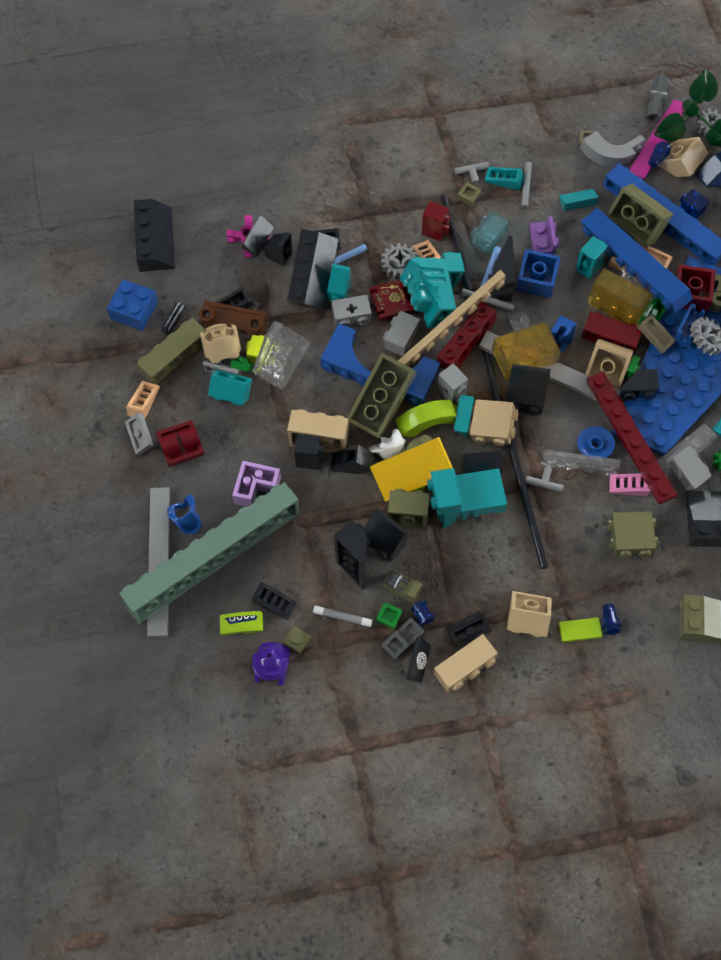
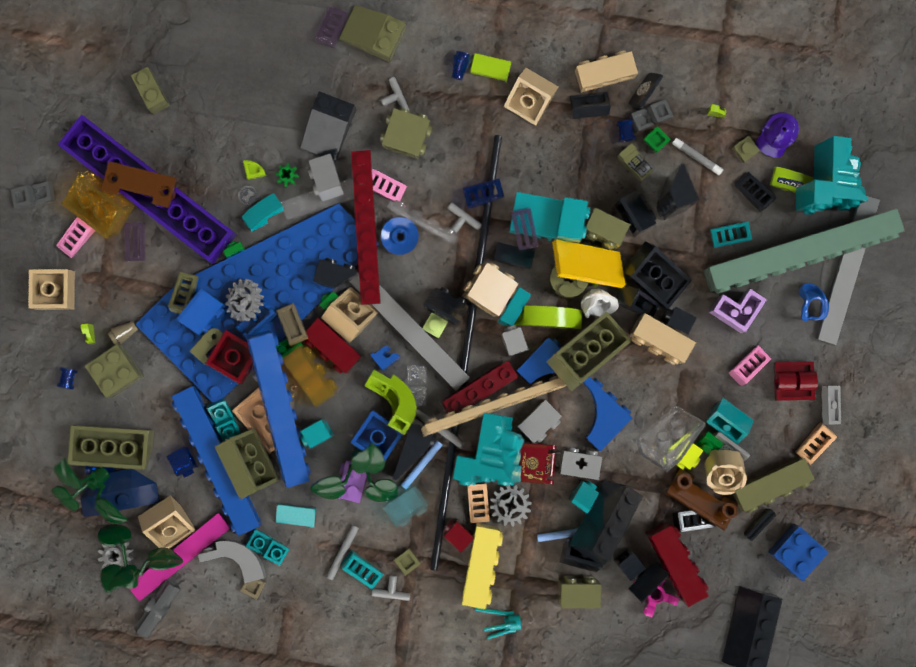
camera: 160 degrees left, 20 degrees up
clear yellow brick [491,321,561,380] -> none
clear blue cone [648,141,671,168] -> none
none -> teal slope [207,398,242,442]
none -> teal slope [246,528,290,566]
none -> dark green plant [310,443,398,502]
none -> lime arch [365,370,417,435]
none -> light grey piece [381,77,409,110]
none -> light yellow brick [462,523,503,609]
none -> clear blue slope [463,178,504,209]
none -> teal plant [474,608,521,639]
none -> tile [511,208,539,251]
none -> olive brick [558,575,601,608]
none -> black slope [623,241,692,309]
none -> dark red brick [645,522,709,607]
none -> lime tile [707,104,727,118]
none -> teal slope [710,221,752,248]
none -> bright pink slope [729,345,771,386]
none -> teal brick [796,136,868,215]

